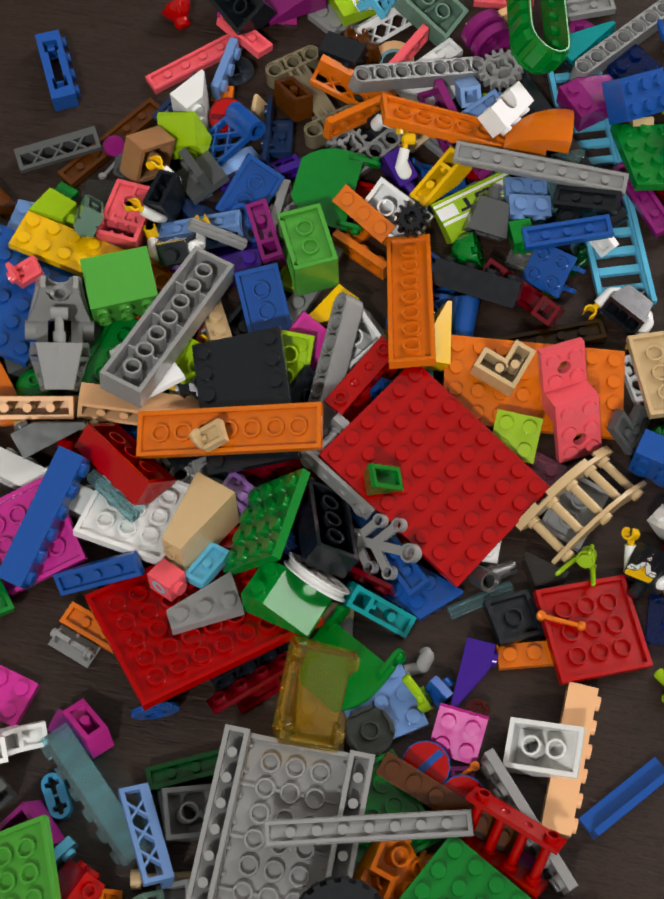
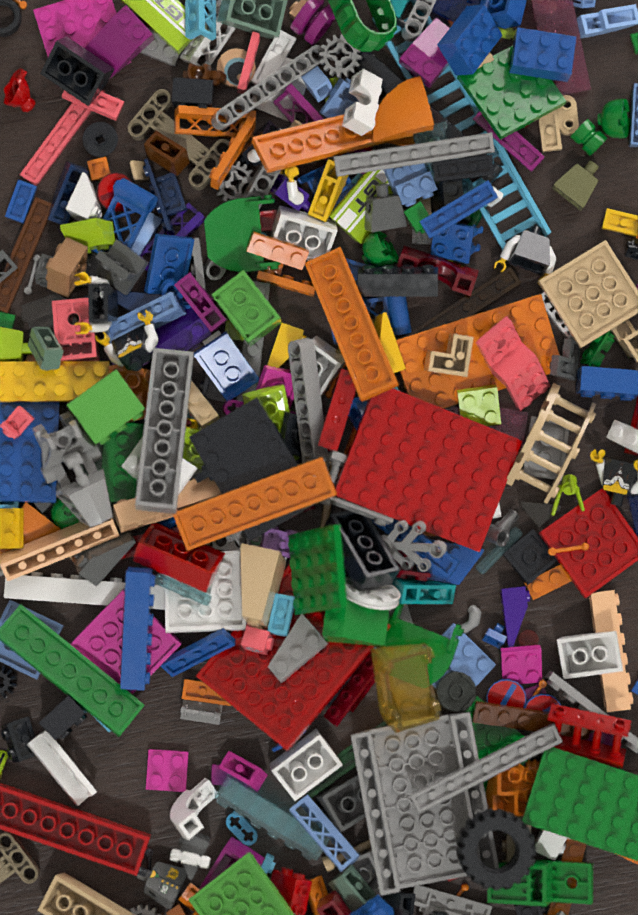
camera: 25 degrees left, 20 degrees up
magenta tile [102,135,125,157] -> none
light grey axle [187,218,248,250] -> none
tan plate [189,418,229,452] -> none
medium blue plate [210,37,241,100] -> none
green slope [363,463,404,496] -> none
black gear [394,201,431,238] -> none
lime bar [402,674,433,713] -> none
none -> blue plate [5,180,38,224]
none -> white slope [269,728,343,801]

